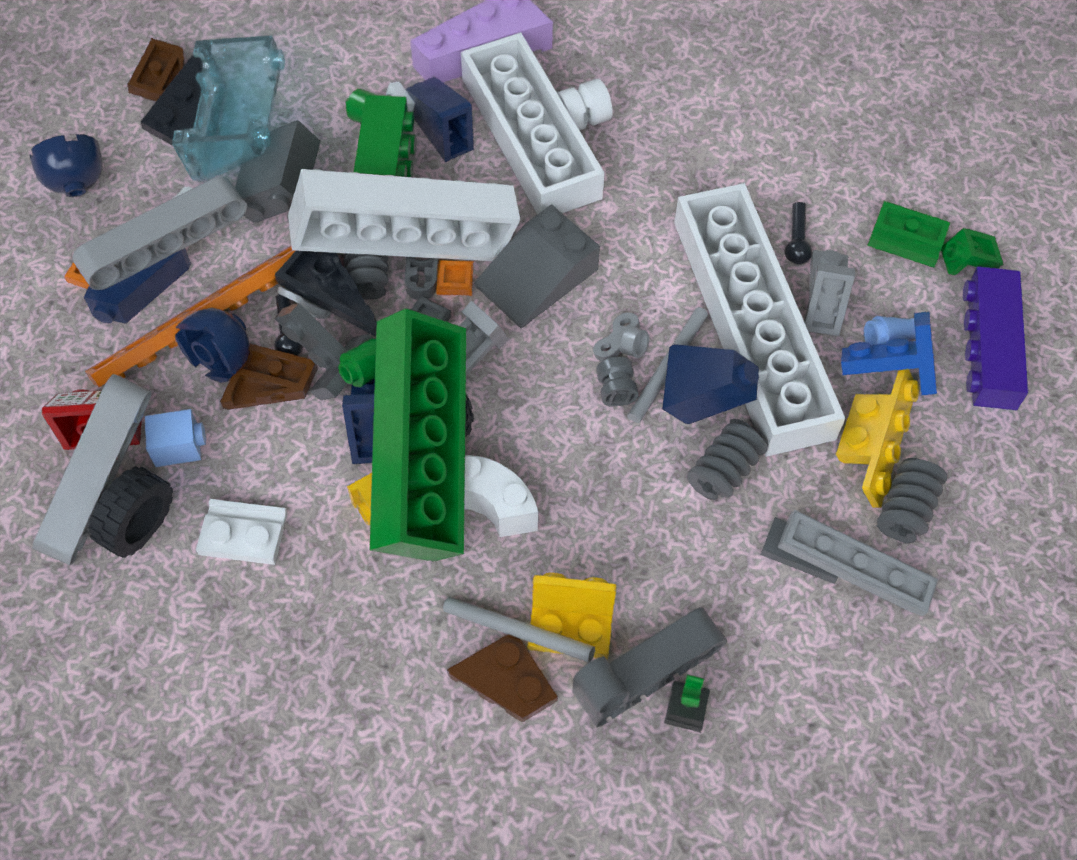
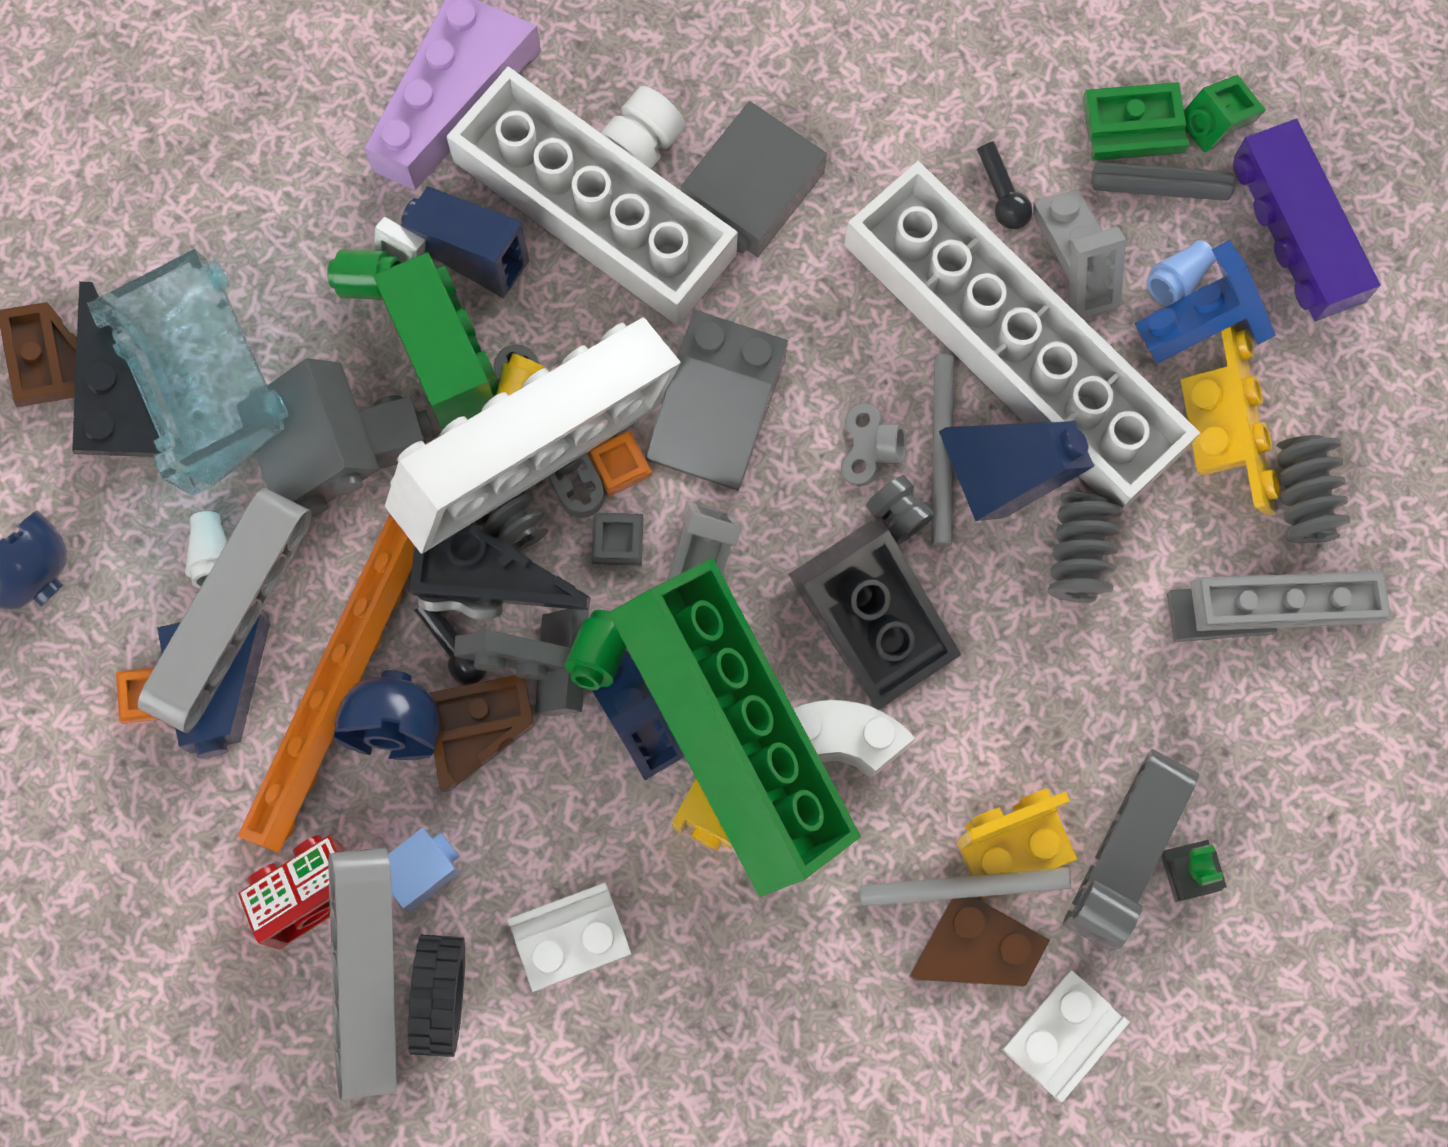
camera: 30 degrees left, 15 degrees up
none -> dark grey brick [681,101,827,257]
none -> black slope [788,521,961,710]
none -> white plate [1001,970,1130,1103]
none -> dark grey axle [1091,162,1235,201]

